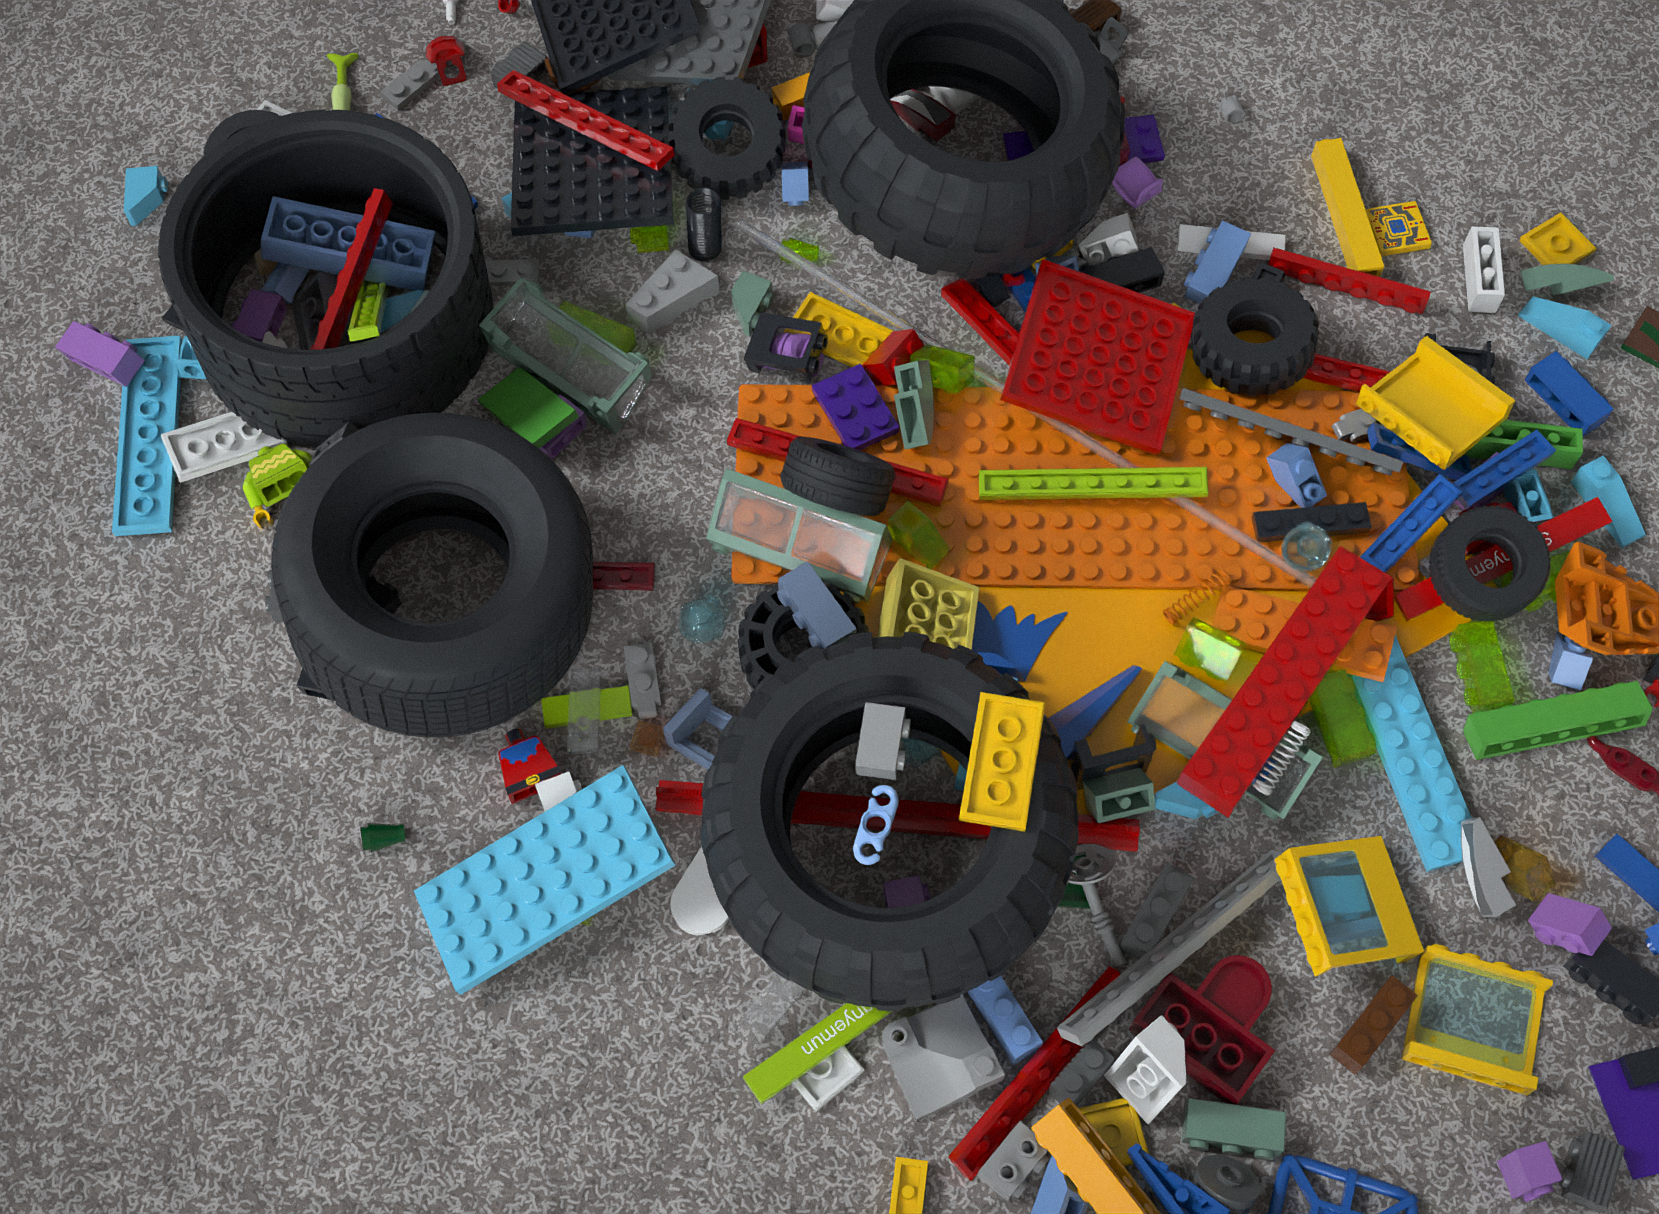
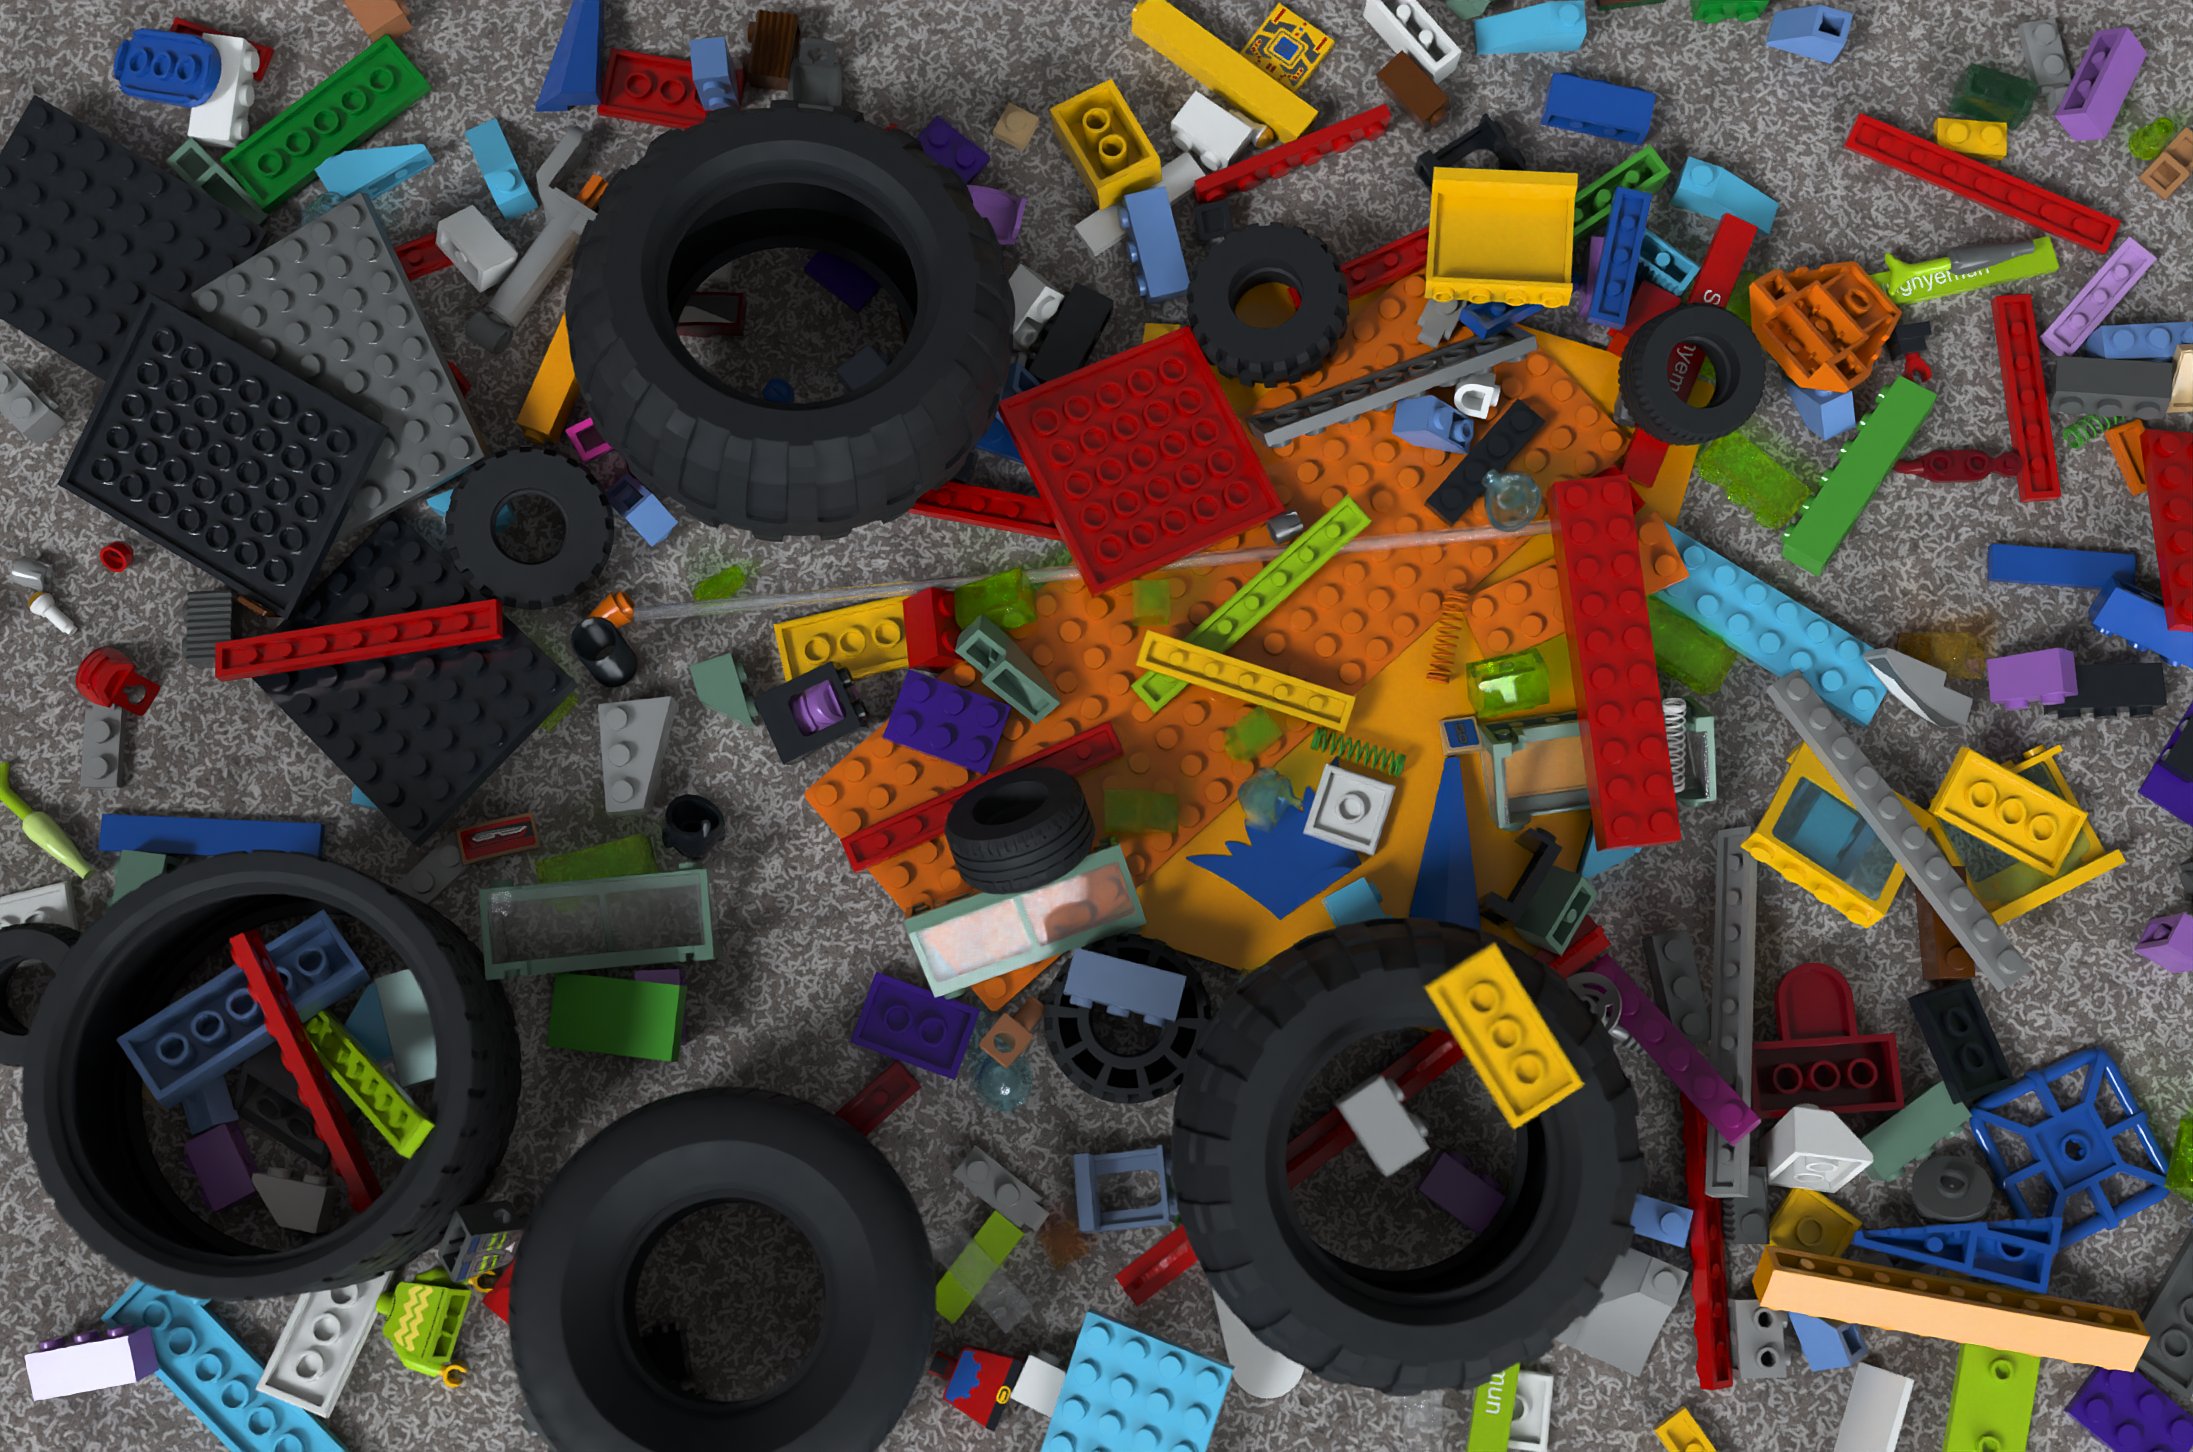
camera: 45 degrees left, 15 degrees up
light blue piece [853,785,899,865] -> none
light yellow slope [877,558,979,649] -> none
light grey hose [1219,95,1245,124] -> none
blue tile [1360,474,1462,573] -> none
none -> slope [455,812,540,867]
none -> orange cone [582,590,638,628]
none -> black helmet [662,794,725,860]
none -> dark purple plate [850,972,981,1080]
none -> nougat bracket [979,997,1045,1068]
none -> tan plate [993,103,1040,151]
none -> yellow brick [1050,78,1162,211]
none -> clear neon green brick [1131,579,1171,626]
none -> yellow plate [1135,630,1356,732]
none -> white brick [1170,90,1252,171]
none -> clear neon green brick [1223,705,1283,766]
none -> white piece [1228,109,1274,148]
none -> clear light blue helmet [1237,767,1304,834]
none -> flat silver hose [1266,509,1304,546]
none -> white tile [1303,763,1396,857]
none -> bright green piece [1310,726,1406,777]
none -> reddish brown brick [1376,50,1451,133]
none -> slope [1438,716,1484,757]
none -> white plate [1454,373,1501,419]
none -> magenta plate [1585,953,1762,1147]
none -> light grey plate [1765,669,2032,992]
none -> black tile [1907,979,2017,1105]
none -> yellow tile [1928,746,2089,878]

